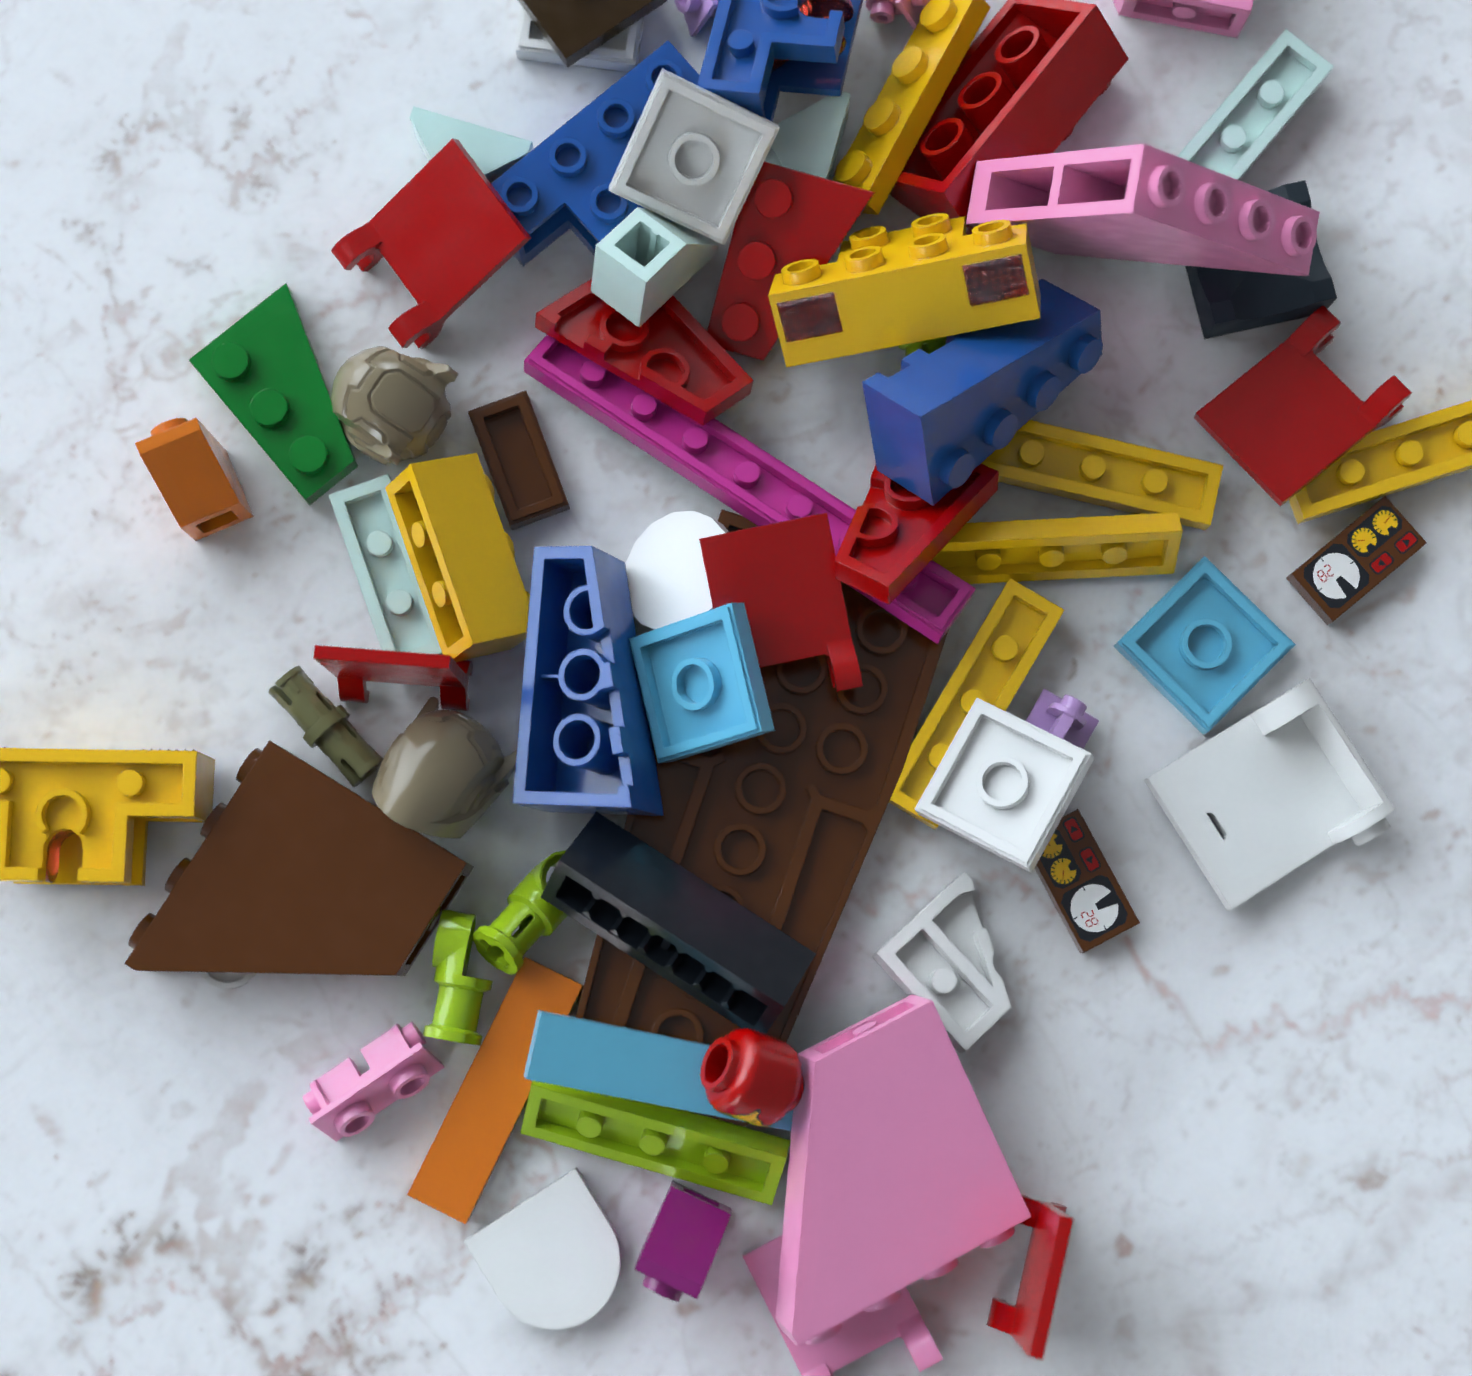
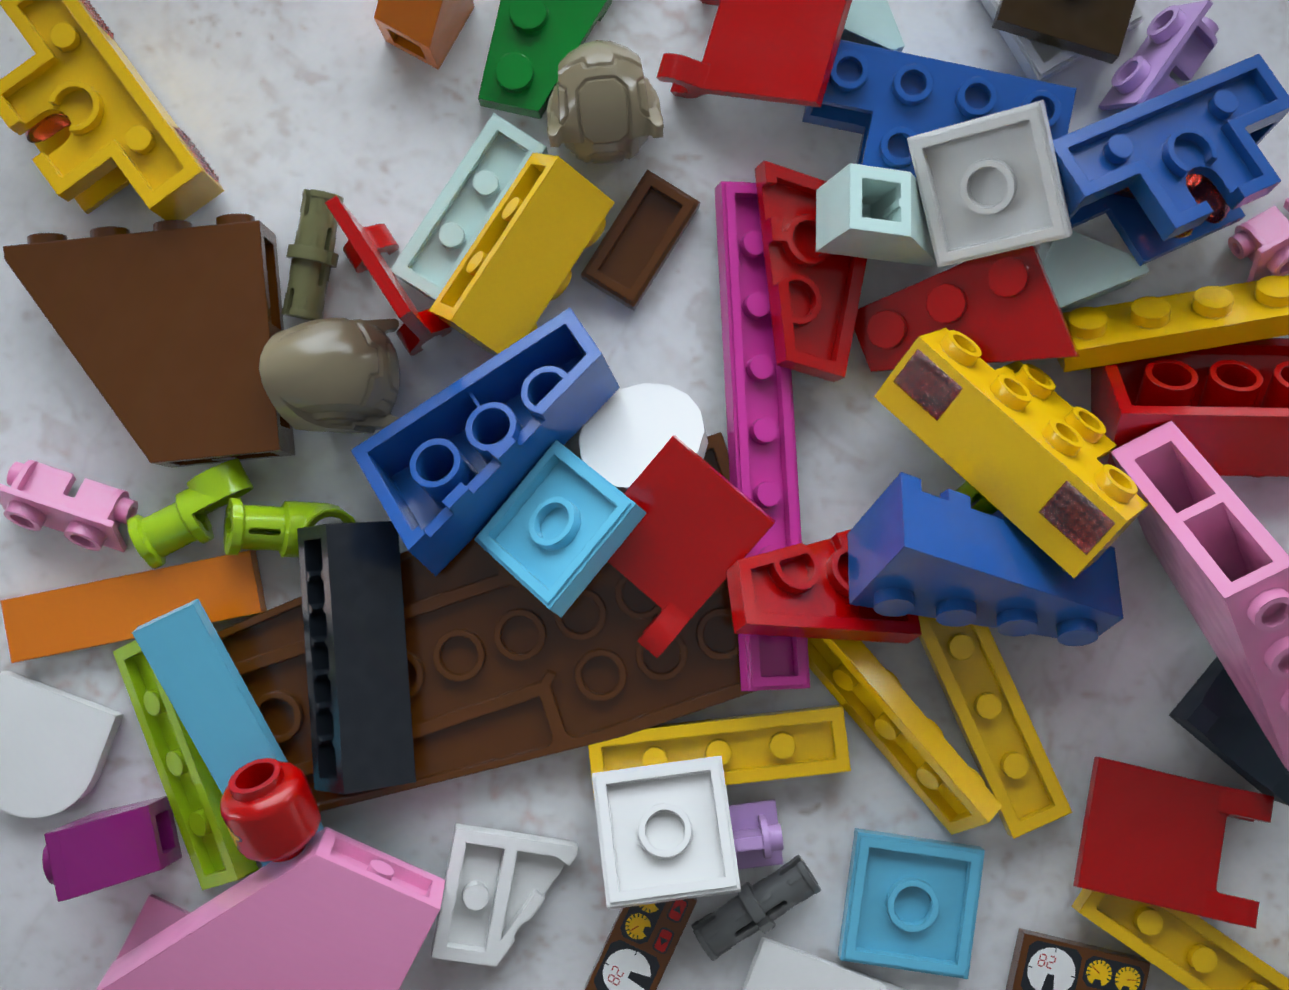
camera: 60 degrees right, 5 degrees up
none -> dark grey pin [691,854,821,961]

